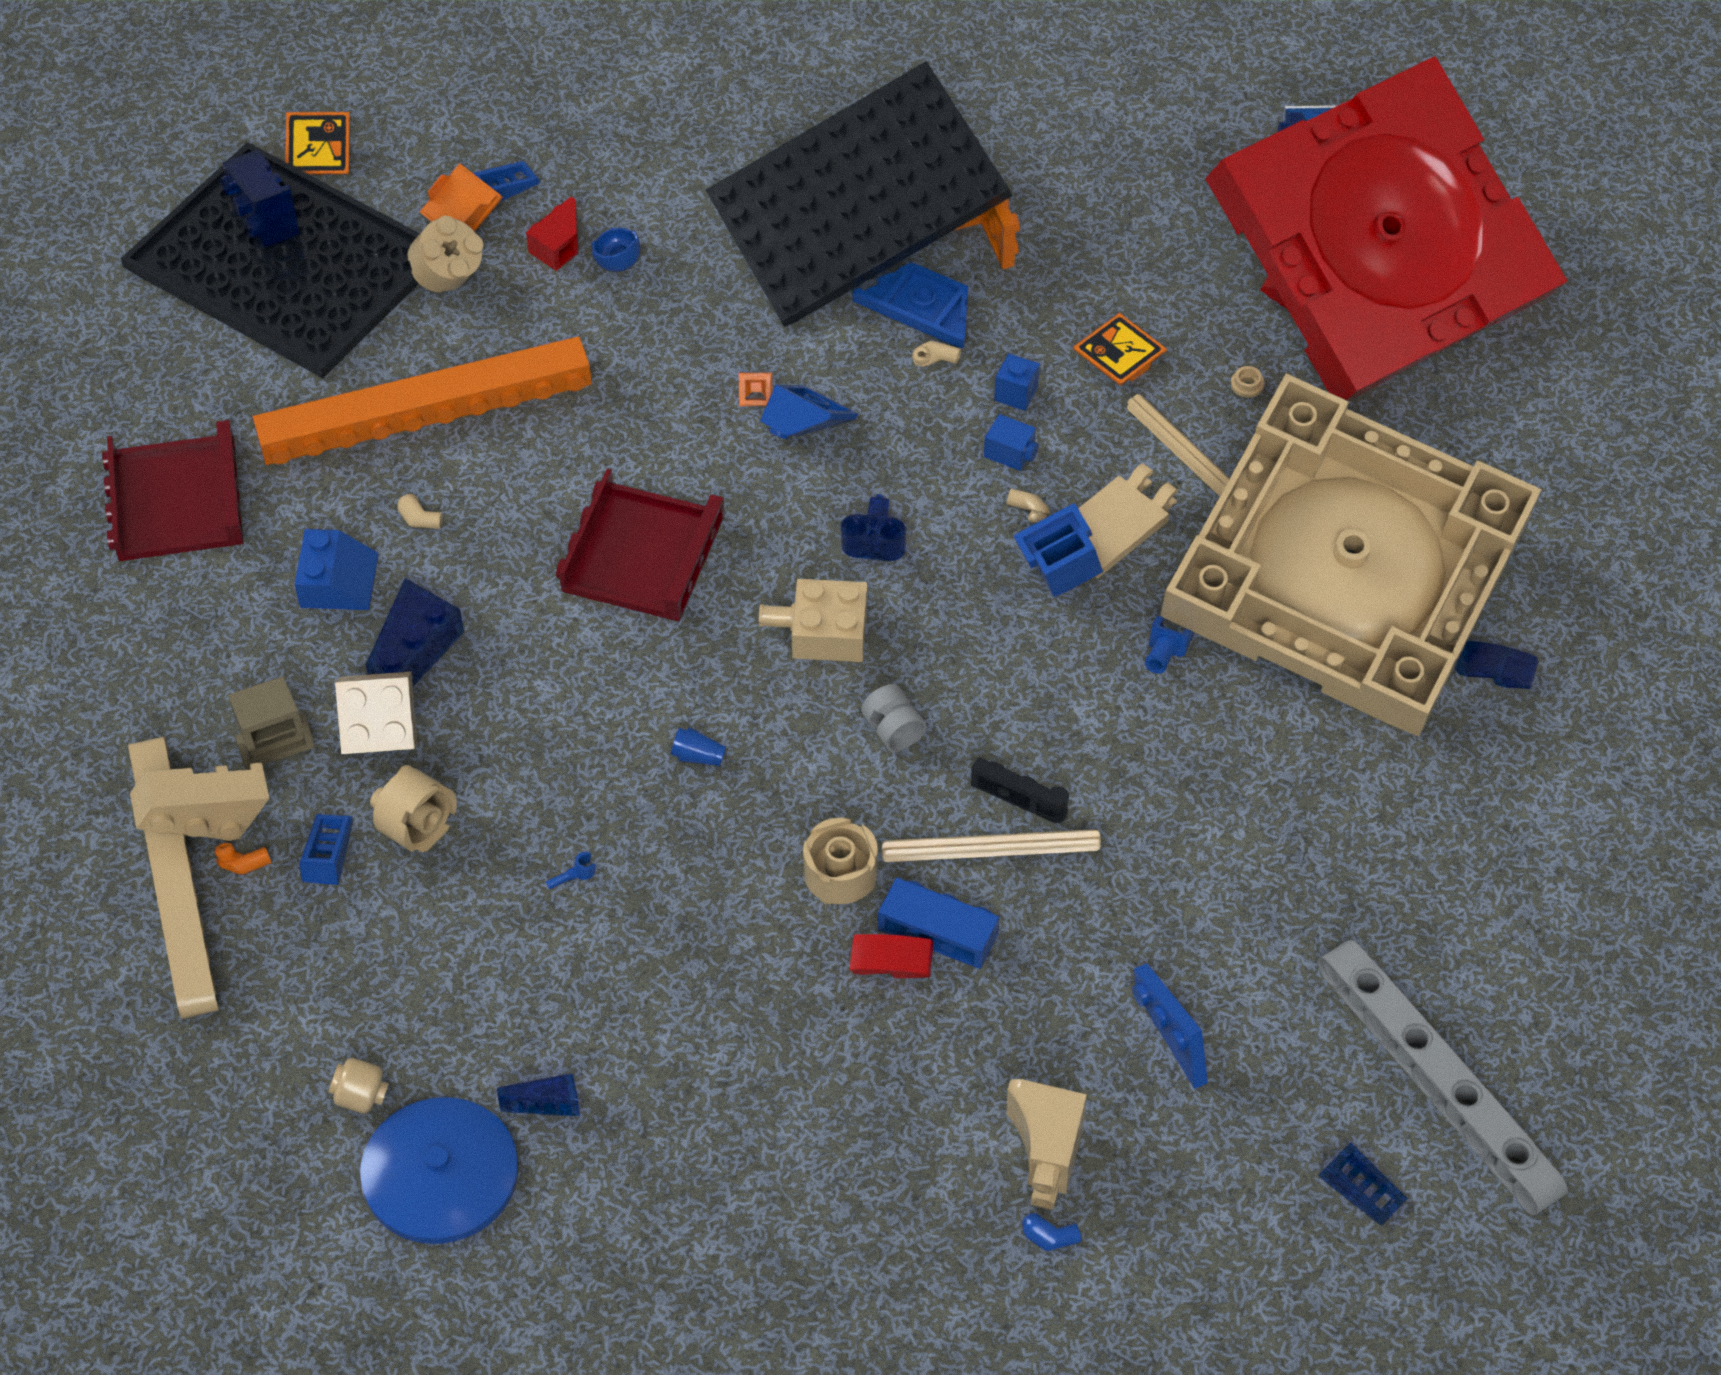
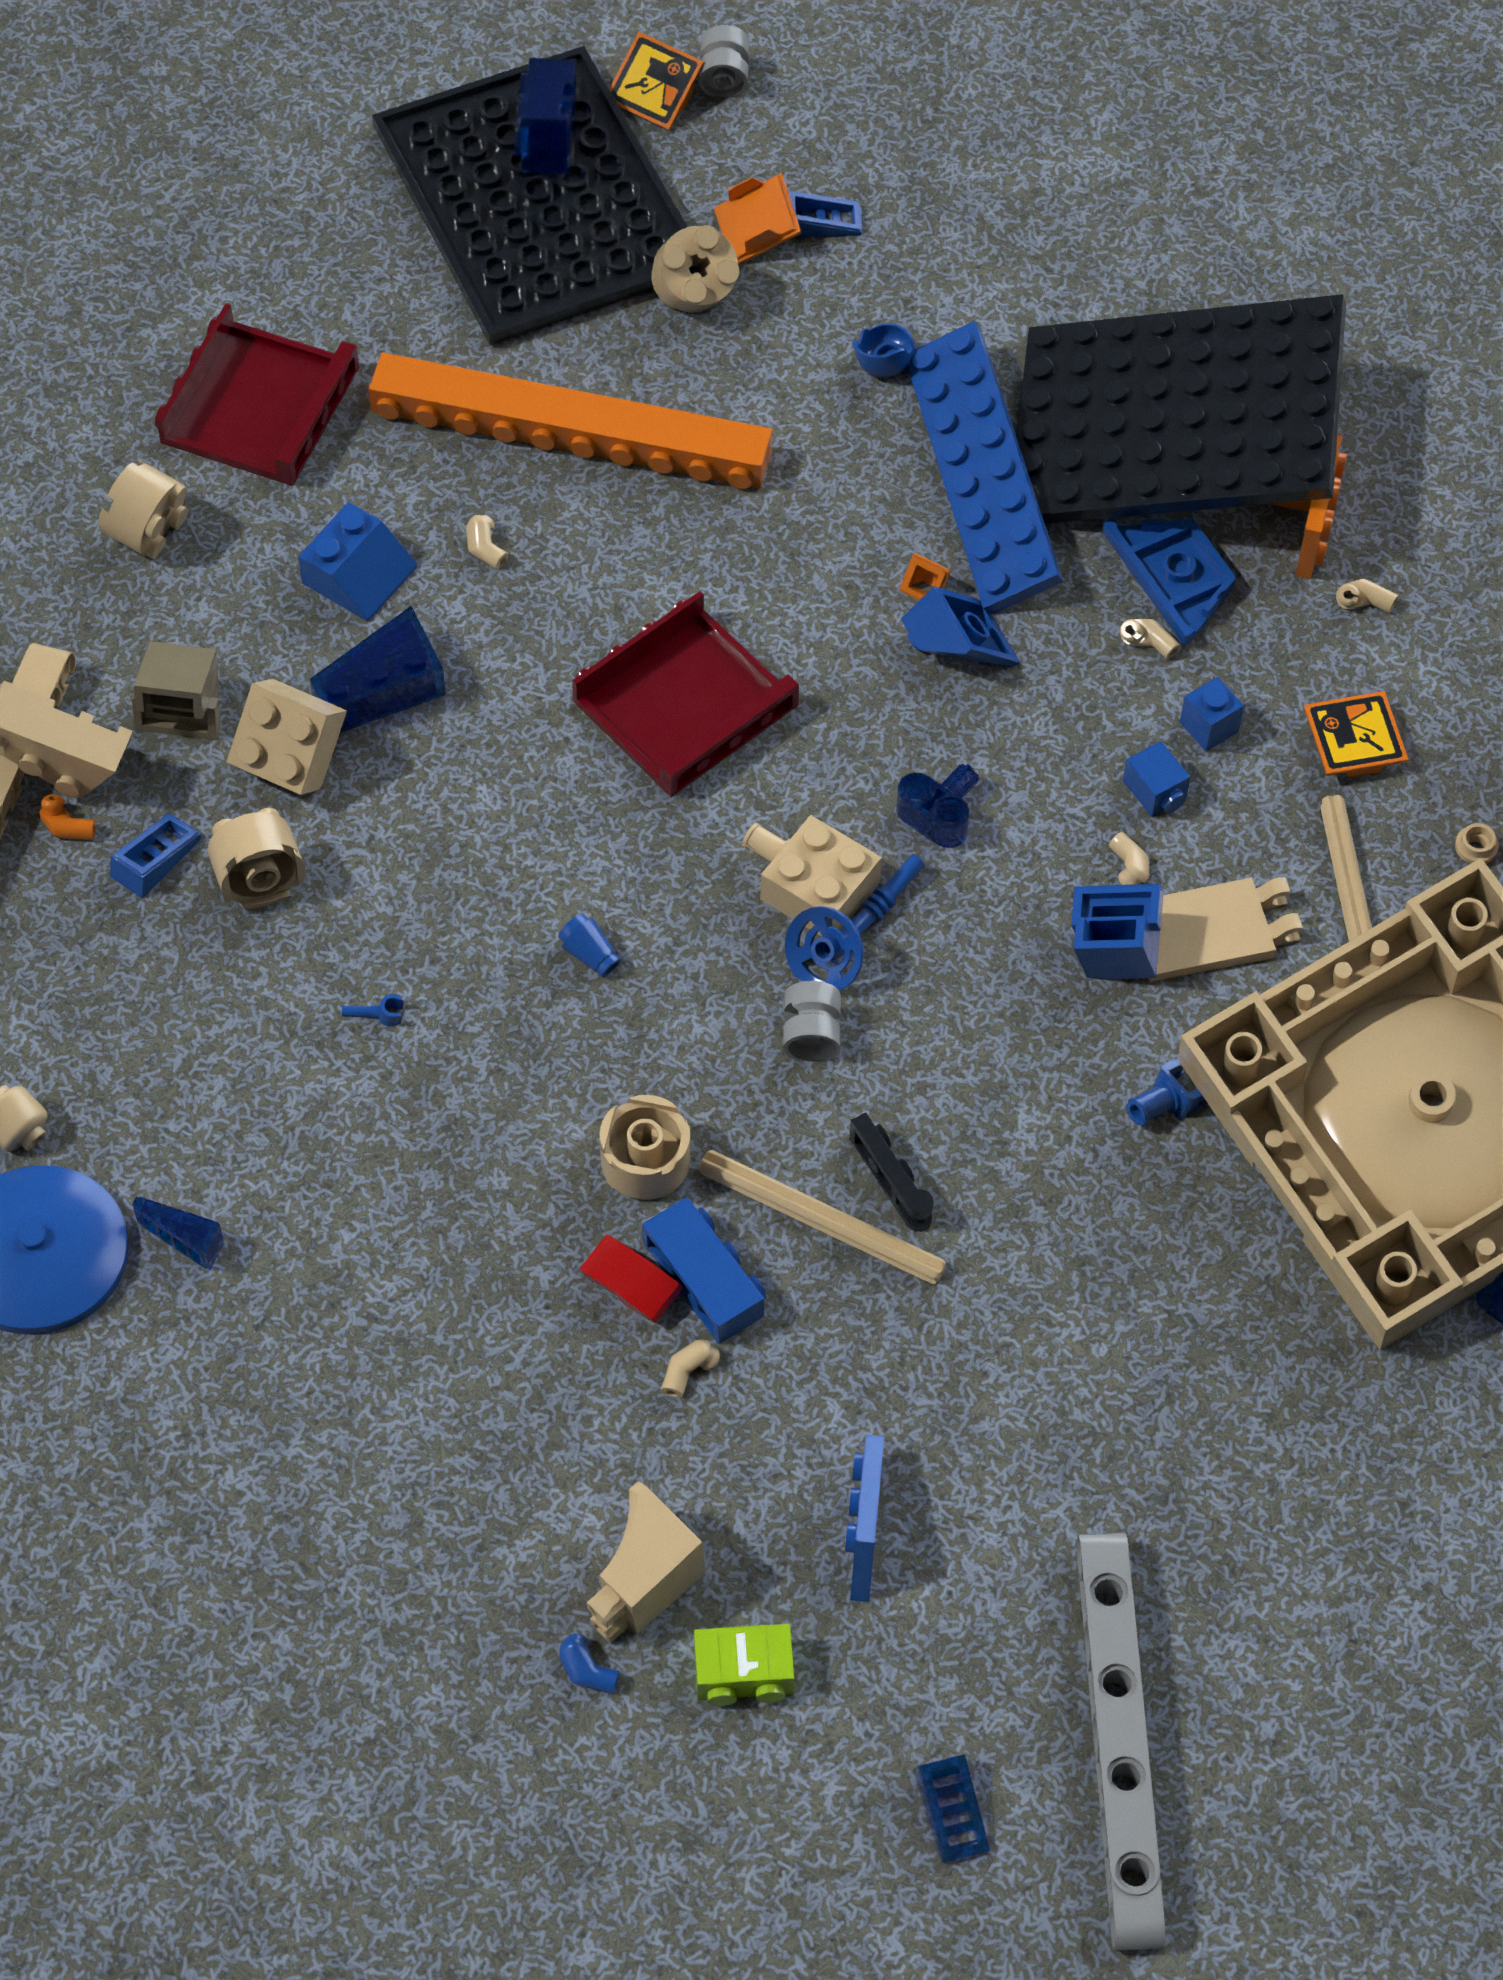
camera: 30 degrees right, 5 degrees up
red slope [526,197,579,271] -> none
none -> tan brick [98,460,188,559]
none -> tan arm [661,1340,720,1398]
none -> lime brick [694,1624,794,1706]
none -> light grey wheel [699,25,750,97]
none -> blue dish [785,854,925,991]
none -> blue plate [907,321,1064,613]
none -> tan arm [1336,579,1399,613]

